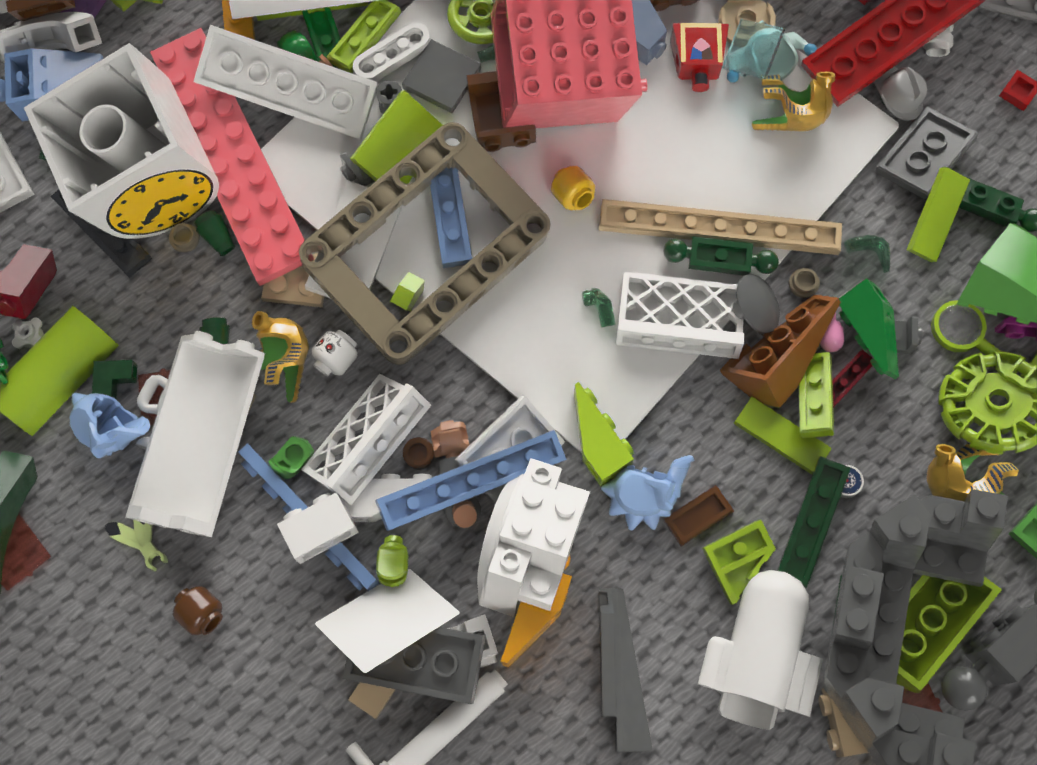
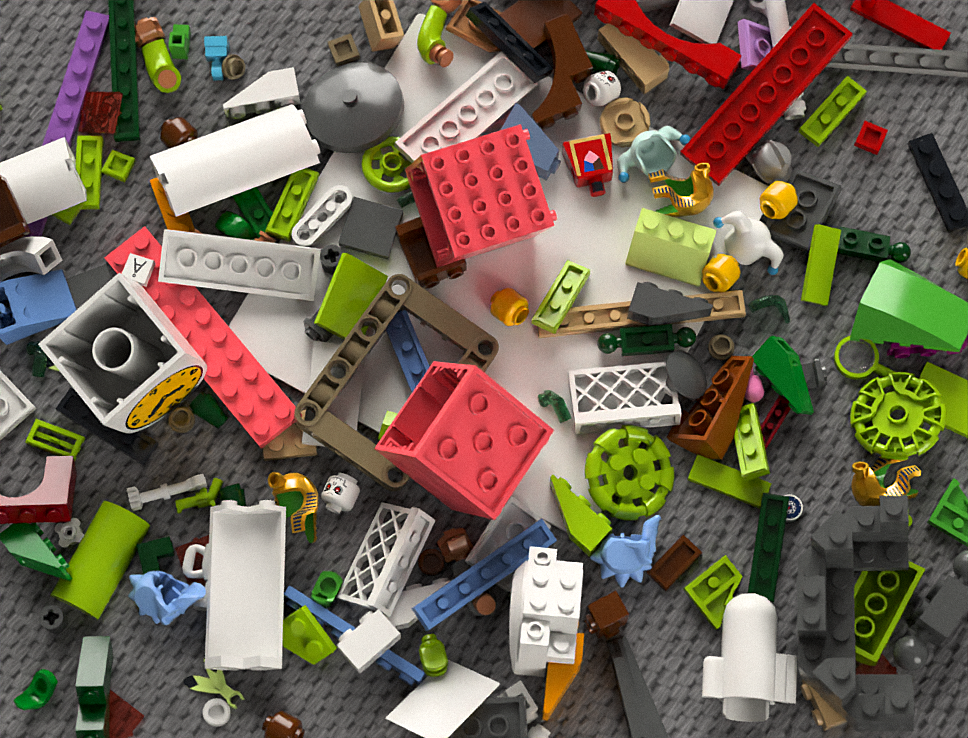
camera: 15 degrees left, 0 degrees up
clear light blue piece [722,19,785,80] -> none
none -> lime tile [25,419,85,461]
none -> white tile [122,253,156,287]
none -> white piece [127,474,208,511]
none -> lime piece [175,478,223,514]
none -> white tile [203,698,231,727]
none -> lime wing [282,605,337,665]
none -> coral piece [374,361,554,520]
none -> lime tile [531,260,591,334]
none -> reddish brown brick [583,590,629,639]
none -> lime plate [584,425,675,521]
none -> yellowish green slope [625,208,717,287]
none -> dark grey slope [627,282,713,326]
none -> yellow head [702,254,741,292]
none -> white piece [713,211,783,275]
none -> yellow head [759,181,798,219]
none -> lime plate [799,76,867,147]

